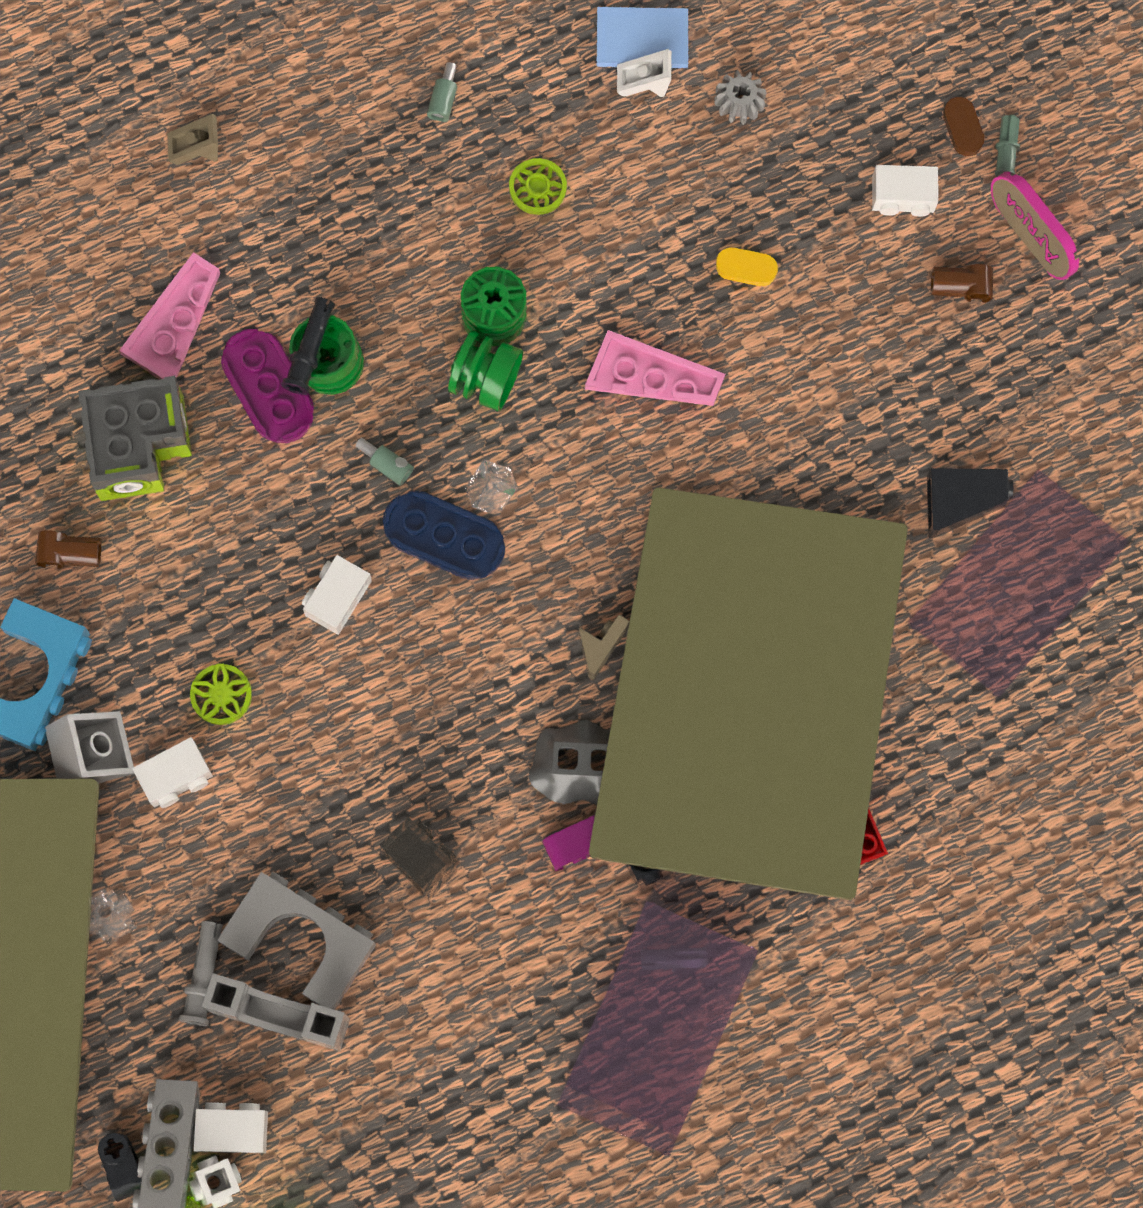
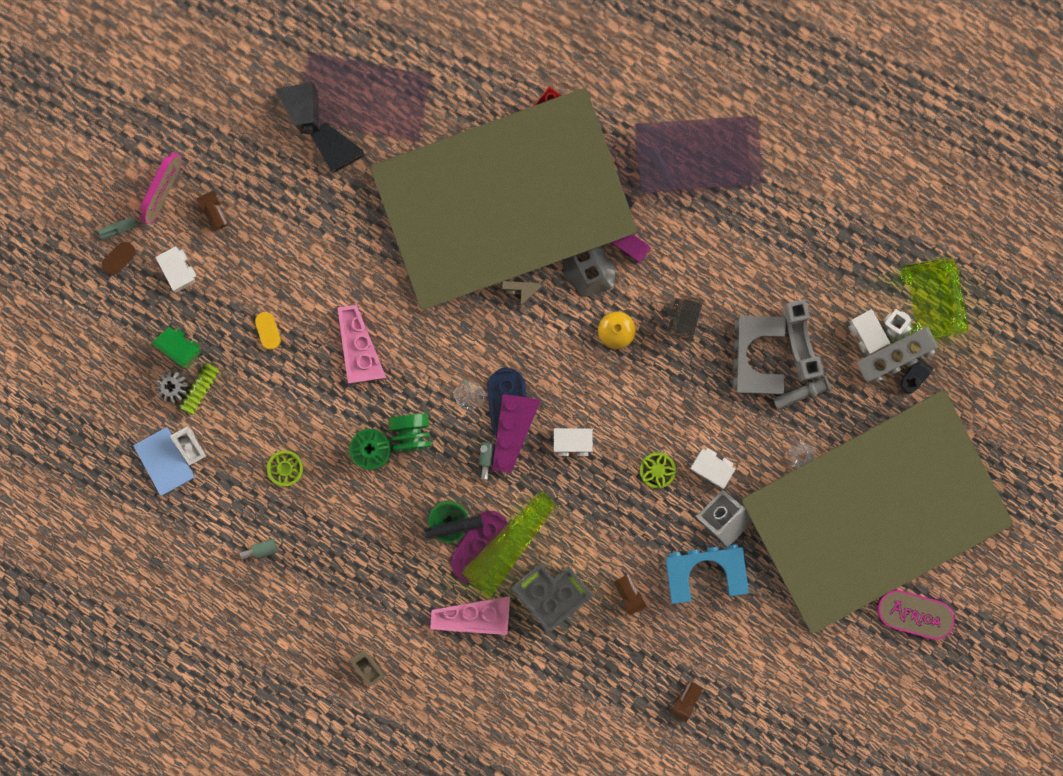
camera: 115 degrees left, 10 degrees up
none -> green slope [152,327,202,370]
none -> lime piece [179,363,220,415]
none -> black slope [276,82,320,134]
none -> clear neon green wing [461,490,557,600]
none -> magenta wing [492,394,541,473]
none -> yellow cylinder [598,311,636,350]

